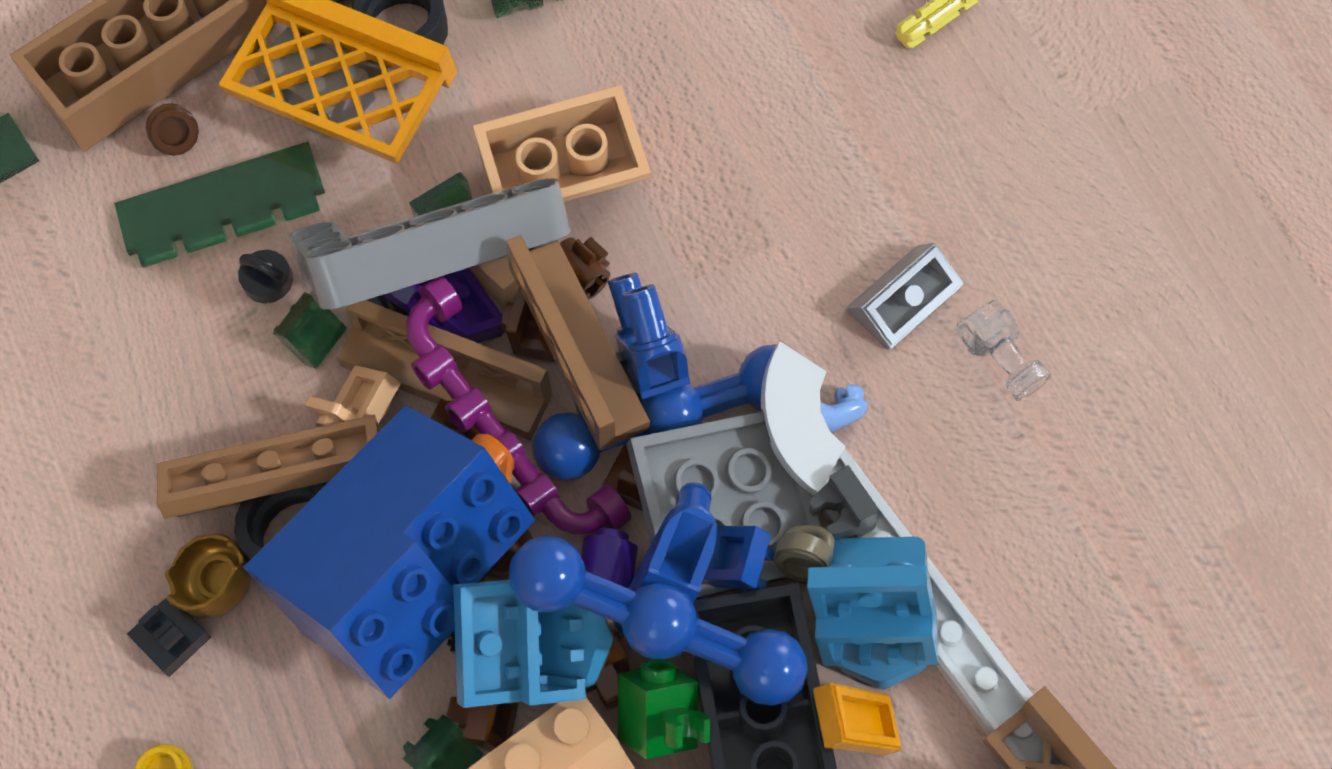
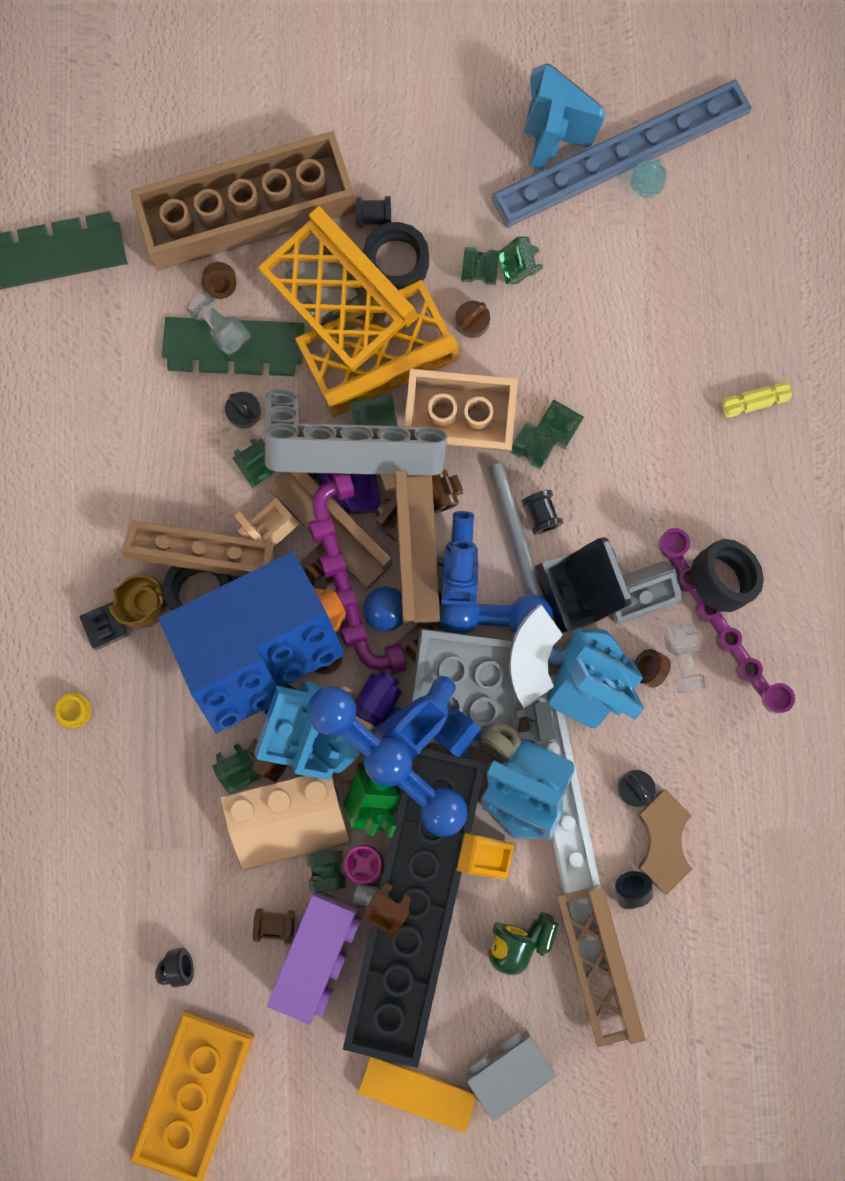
camera: 20 degrees right, 15 degrees up
none -> clear leg [187,291,251,356]
none -> light orange fence [295,280,459,418]
none -> reddish brown tile [455,300,490,338]
none -> light grey bar [489,462,544,598]
none -> clear green wheel [509,422,558,470]
none -> black bush [521,489,564,535]
none -> clear green tile [535,399,584,450]
none -> black bracket [535,537,631,633]
none -> dark azure piece [547,629,645,728]
none -> black tile [615,871,654,910]
none -> black tile [617,770,656,807]
none -> reddish brown tile [634,649,671,688]
none -> medium nougat tile [638,789,693,895]
none -> magenta bar [658,528,795,714]
none -> black tyre [691,539,764,612]

